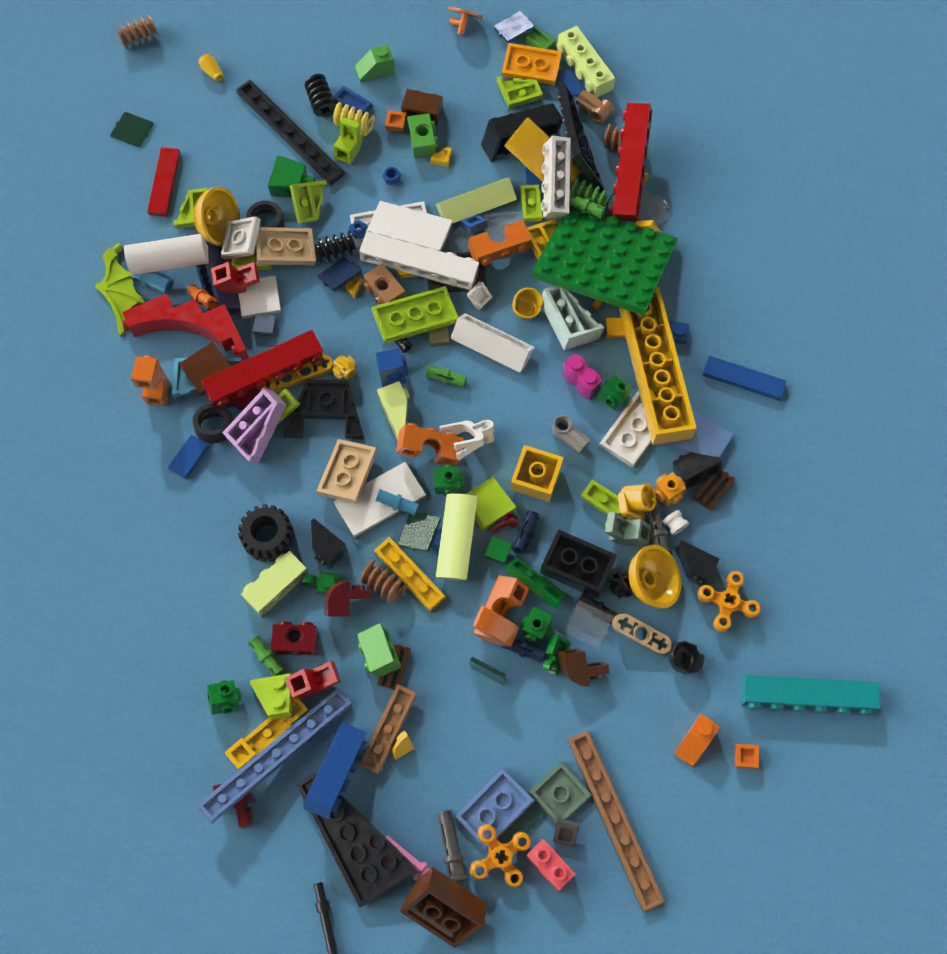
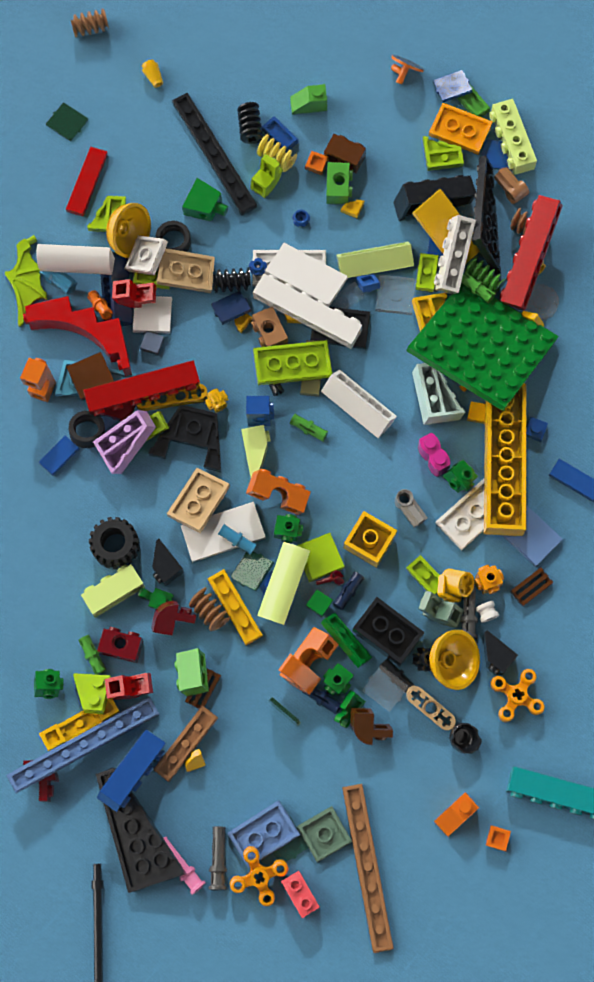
camera: 15 degrees right, 5 degrees up
lime wing [290,180,327,224] -> none
reddish brown slope [400,867,487,948] -> none
white piece [439,420,495,460] -> none
white tile [466,281,492,310] -> none
orange arch [468,220,532,266] -> none
yellow hair [512,287,543,320] -> none
dark grey tile [553,818,580,847] -> none
black slope [672,452,722,490] -> none

